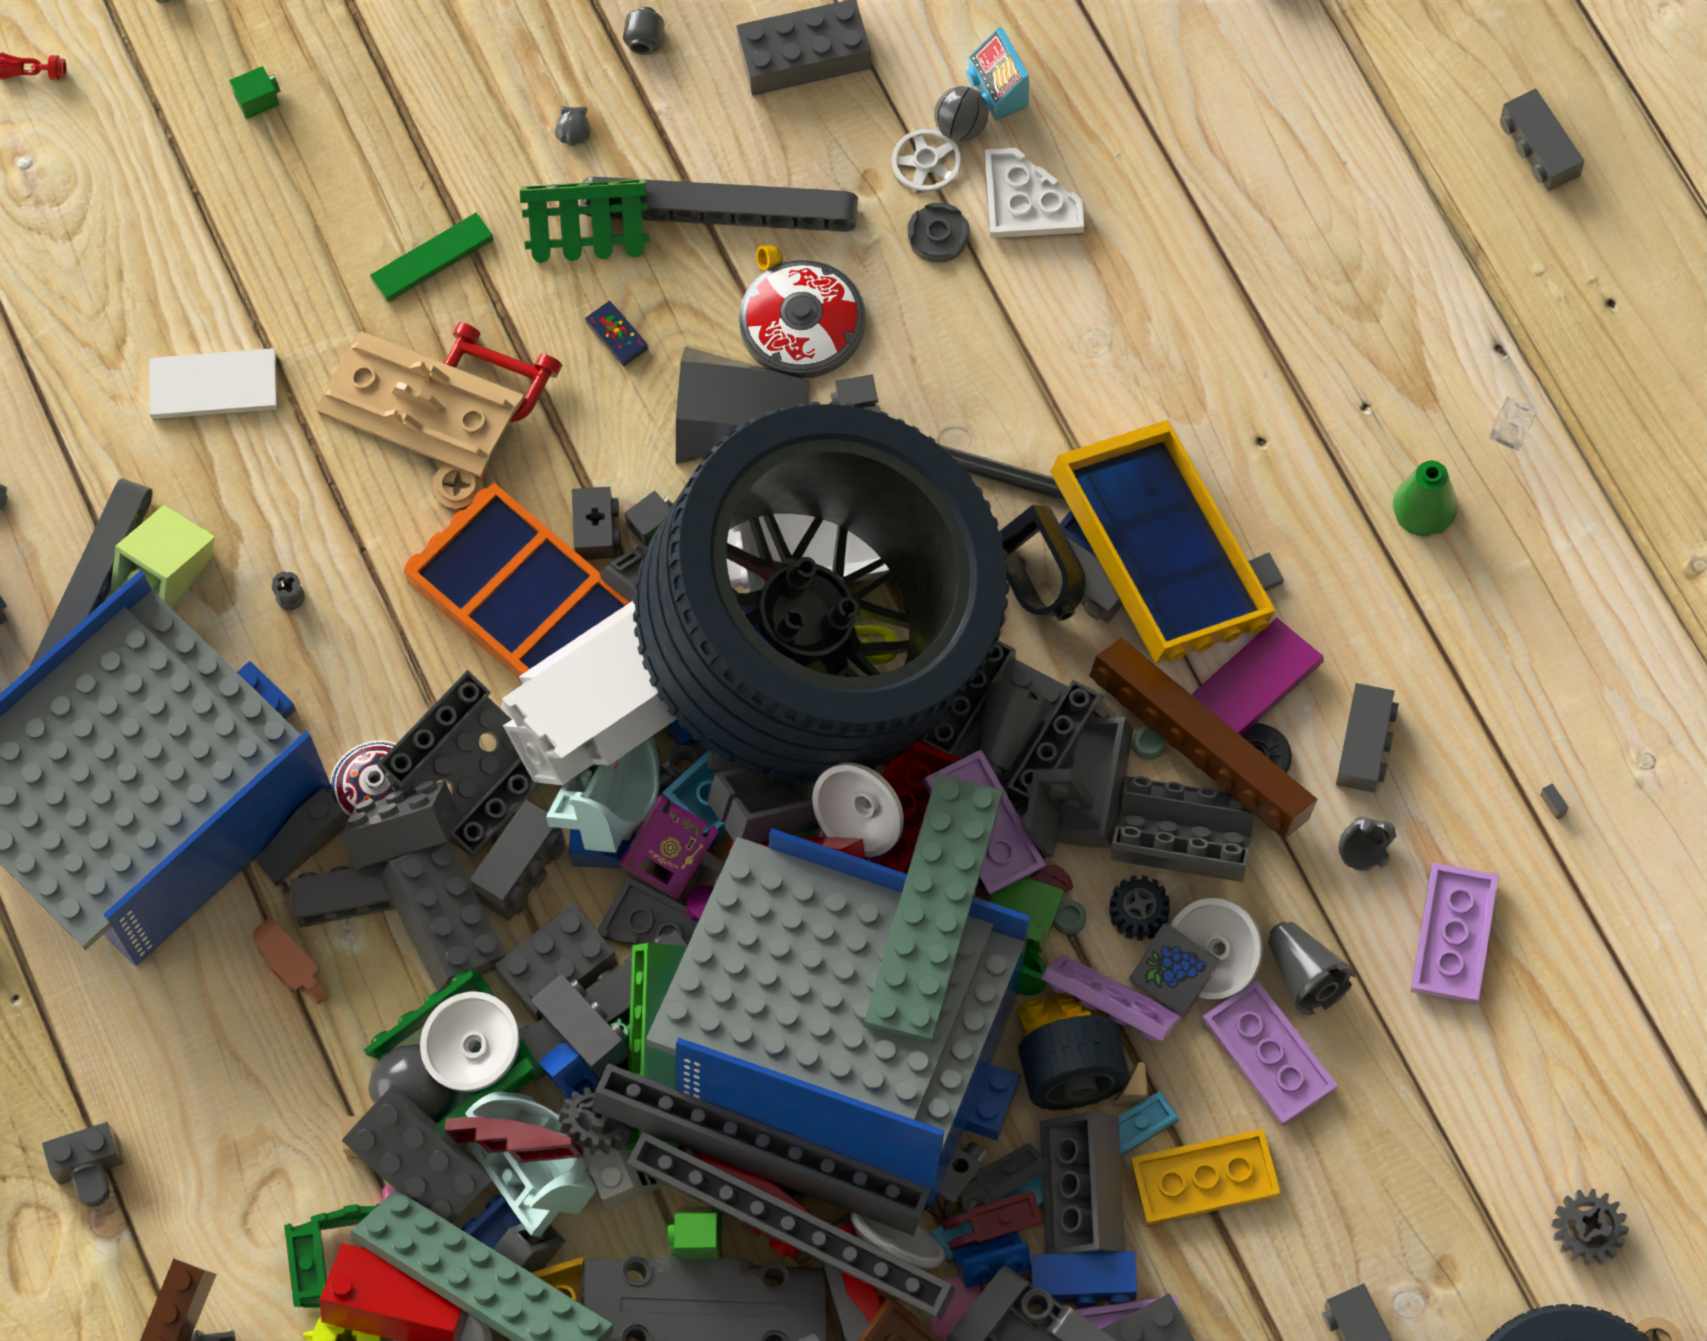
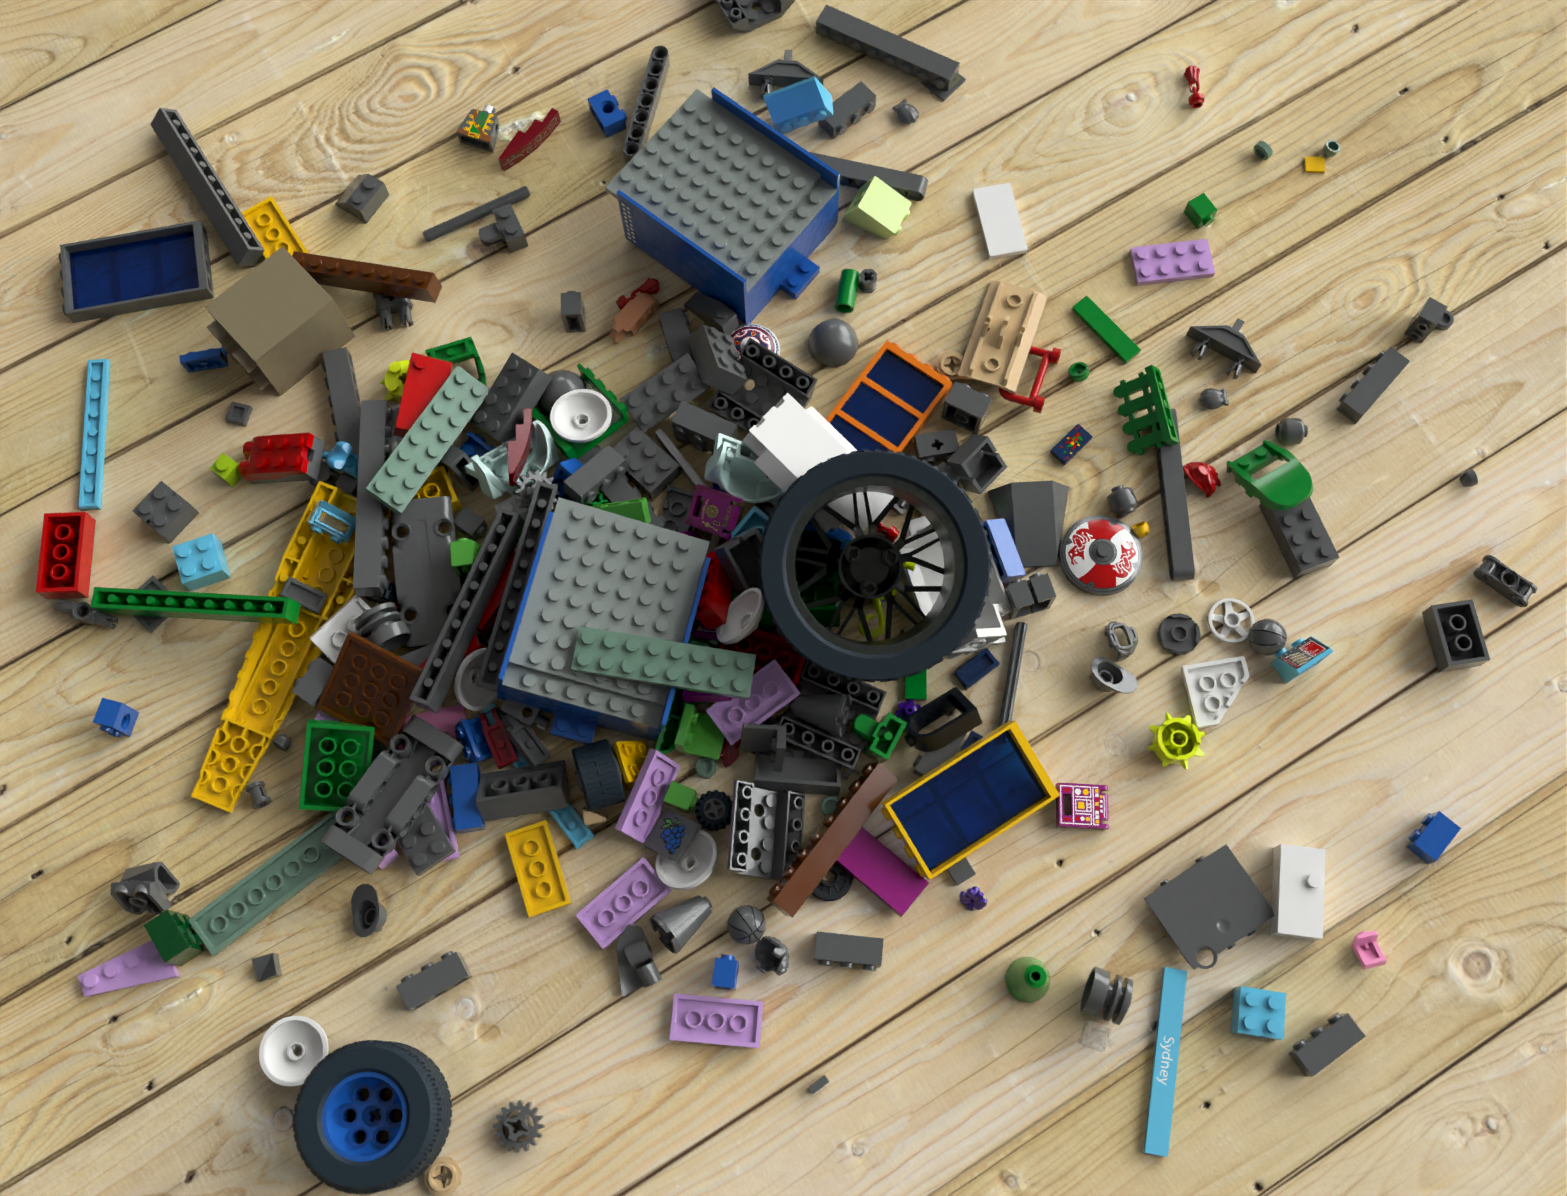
camera: 80 degrees right, 5 degrees up
none -> dark grey axle [423,186,530,242]
none -> dark grey brick [454,506,488,542]
none -> dark grey brick [561,291,586,333]
none -> red piece [616,278,660,310]
none -> dark grey panel [616,924,662,996]
none -> light grey tile [655,429,706,489]
none -> bright green brick [663,781,699,814]
none -> blue brick [712,954,739,991]
none -> dark grey piece [727,905,766,945]
none -> dark grey cylinder [808,318,859,367]
none -> green pin [834,269,860,313]
none -> green brick [852,712,907,763]
none -> dark purple plant [895,700,921,722]
none -> dark grey brick [941,381,992,434]
none -> dark grey piece [947,434,1007,494]
none -> dark purple plant [959,886,987,911]
none -> magenta container [1056,783,1109,830]
none -> green tile [1068,362,1089,382]
none -> dark grey wheel [1080,967,1133,1025]
none -> dark grey piece [1089,657,1138,694]
none -> dark grey helmet [1104,621,1138,661]
none -> dark grey head [1107,484,1138,516]
none -> lavender plate [1129,239,1215,286]
none -> medium azure tile [1143,967,1187,1157]
none -> dark grey piece [1144,844,1275,969]
none -> neon yellow brick [1148,713,1205,770]
none -> red hat [1183,462,1221,498]
none -> dark grey connector [1186,318,1261,379]
none -> green slope [1226,440,1313,511]
none -> medium azure brick [1231,986,1286,1040]
none -> white brick [1270,844,1326,941]
none -> bright pink bracket [1352,931,1386,970]

